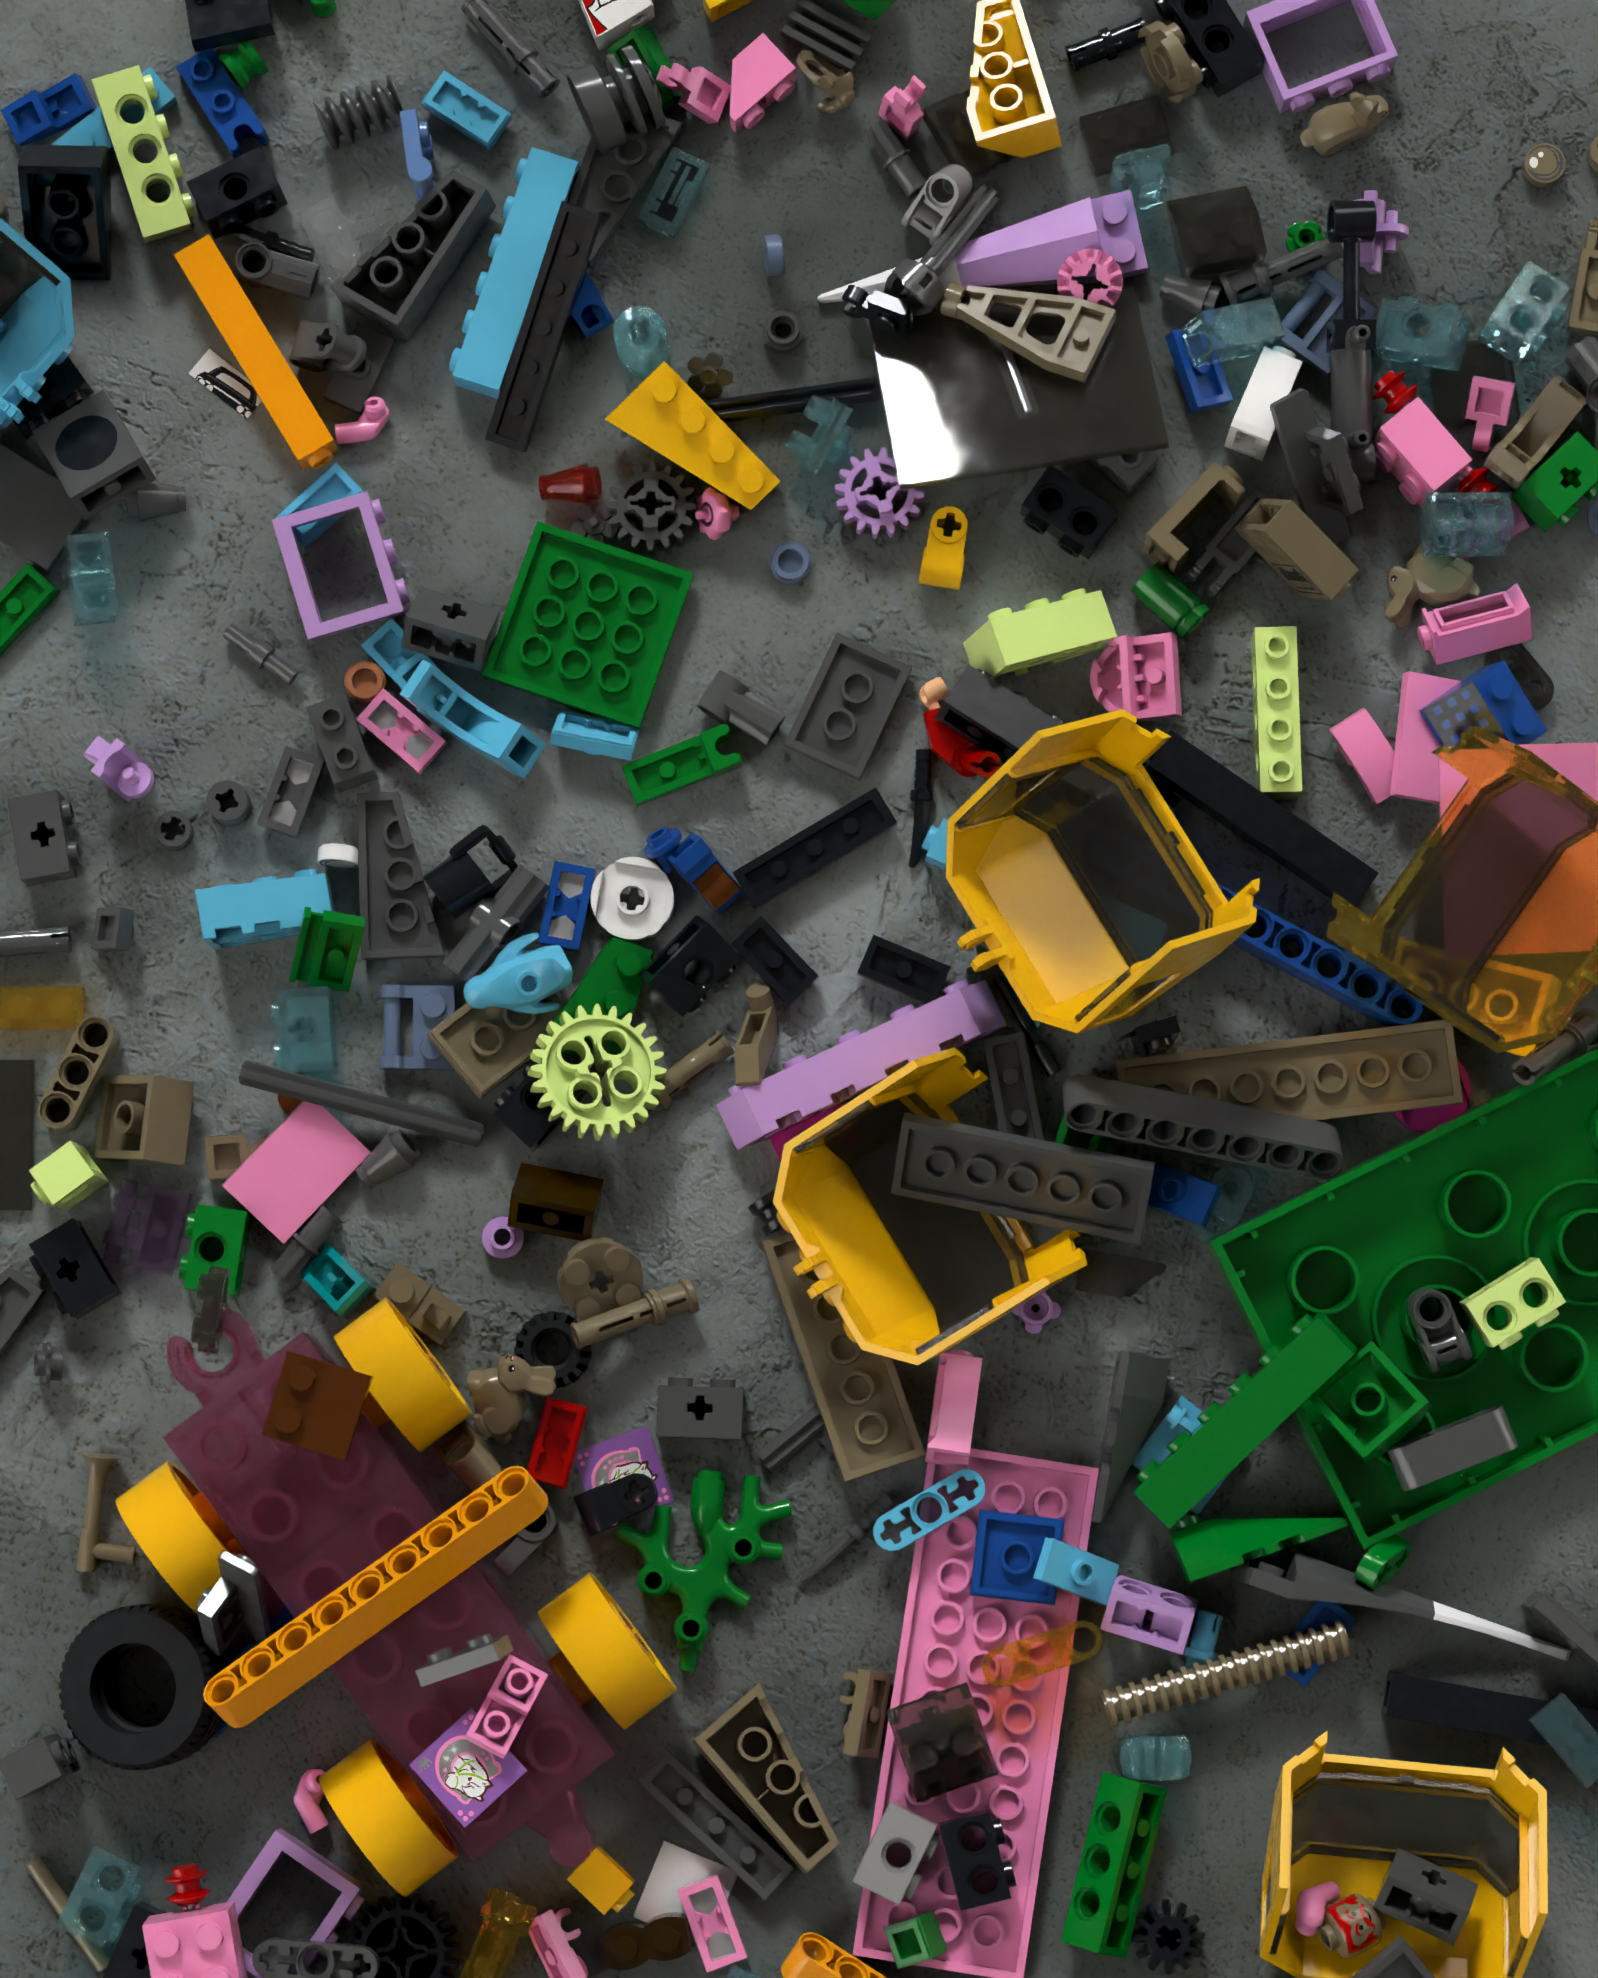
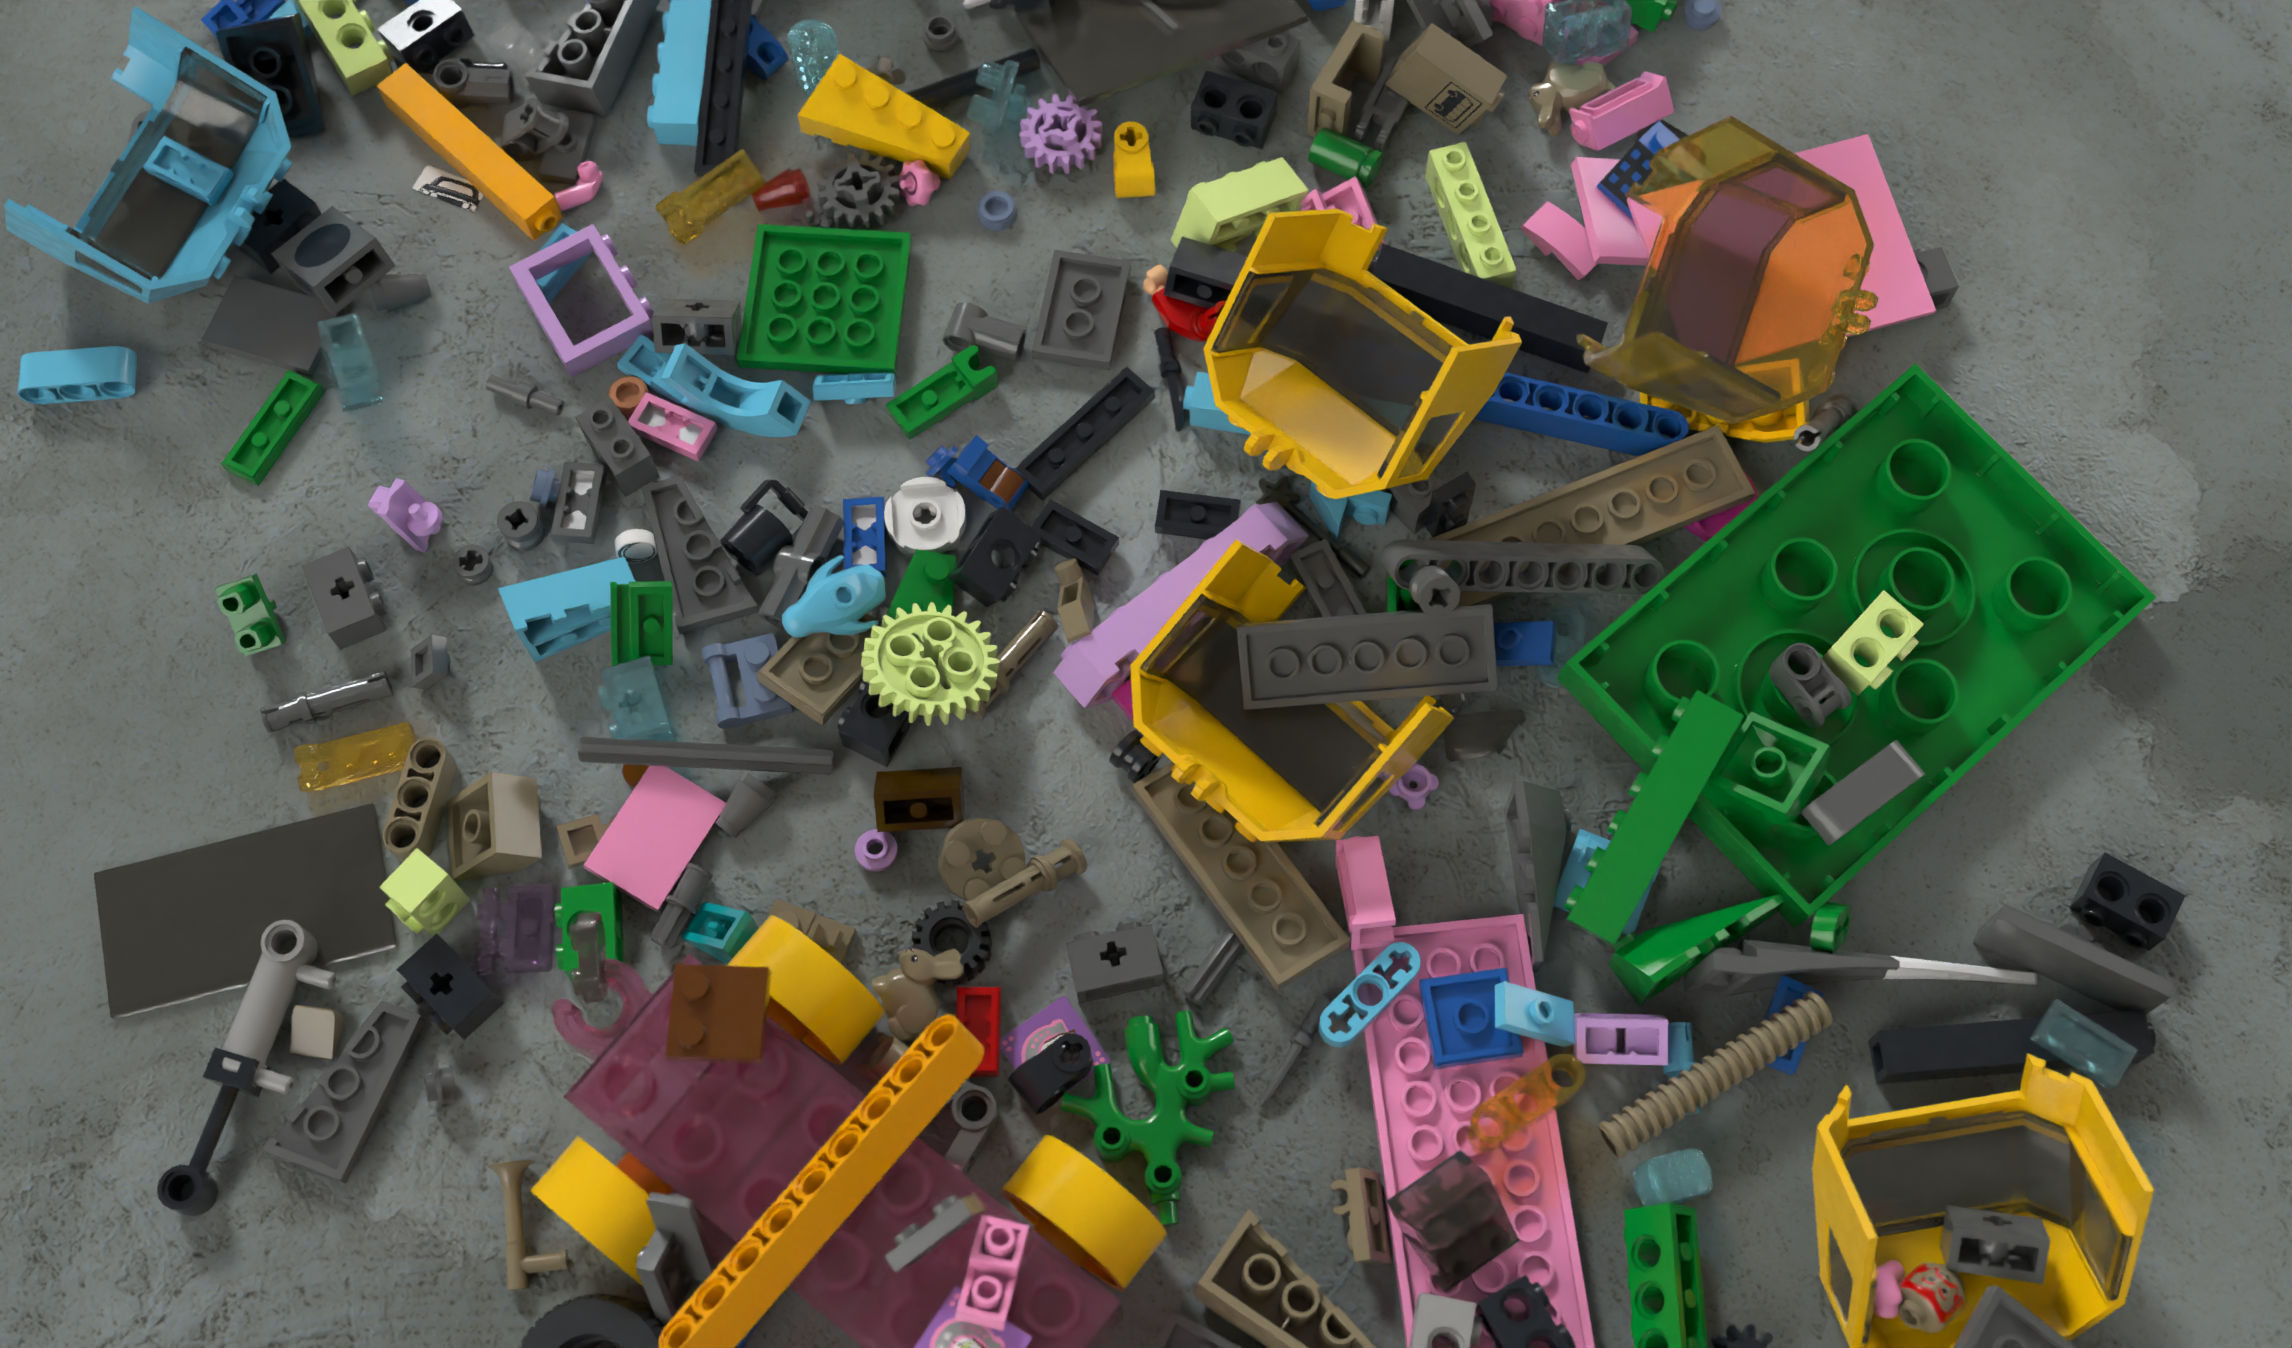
camera: 20 degrees left, 15 degrees down
none -> sand blue plate [530,468,561,508]
none -> clear yellow plate [655,149,766,245]
none -> dark grey wheel [1409,565,1460,617]

